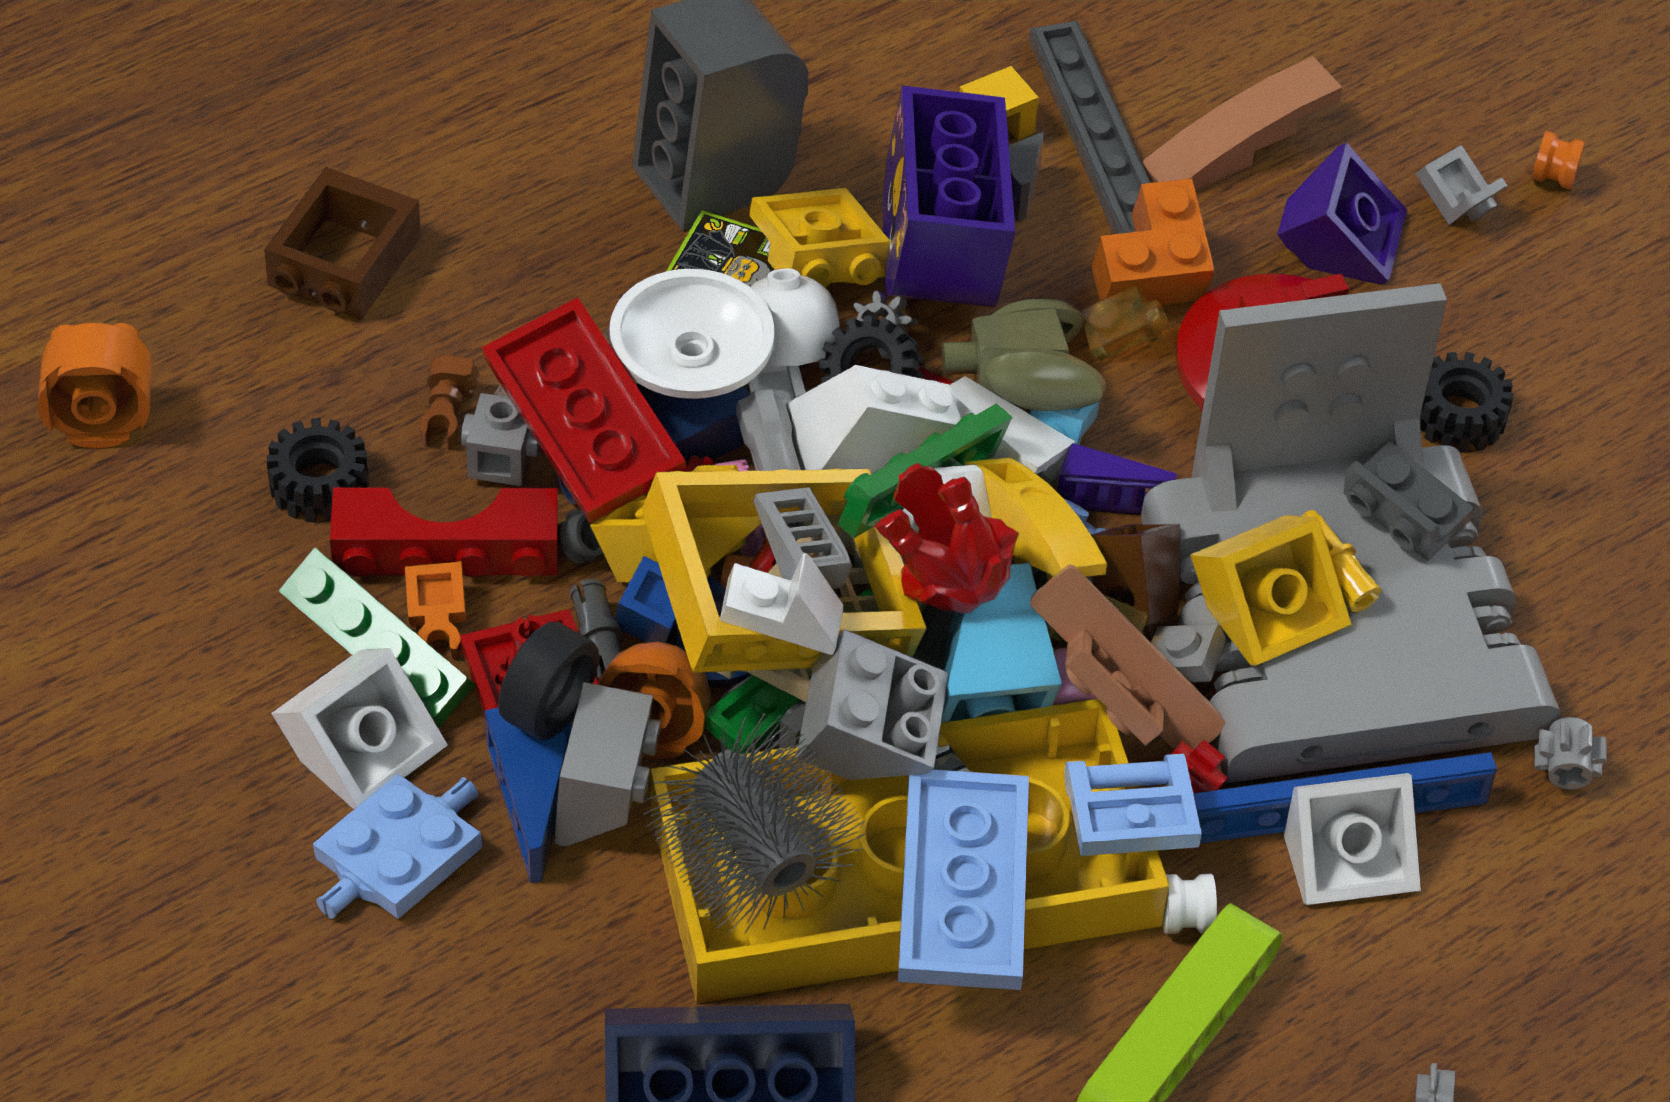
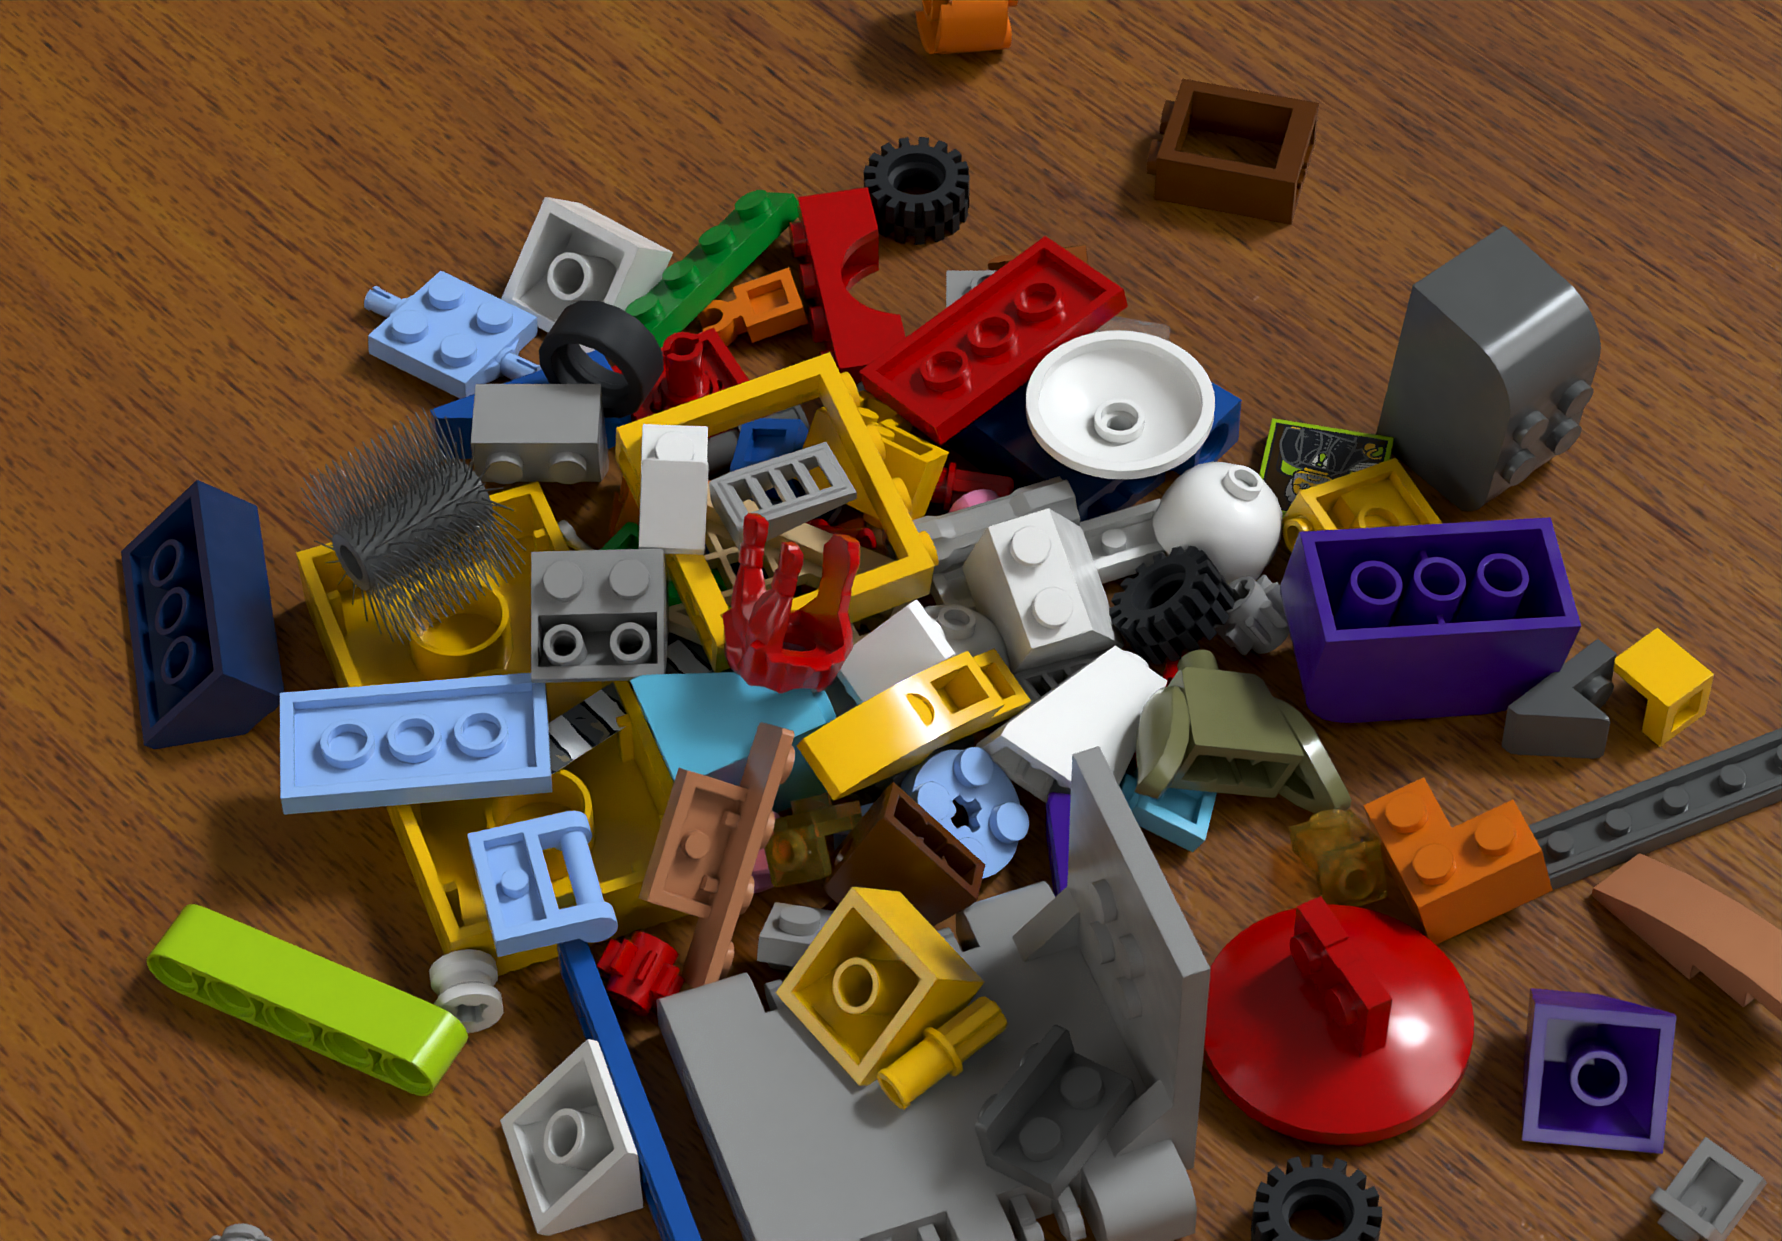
camera: 85 degrees right, 0 degrees up
green plate [838,403,1013,538] -> none

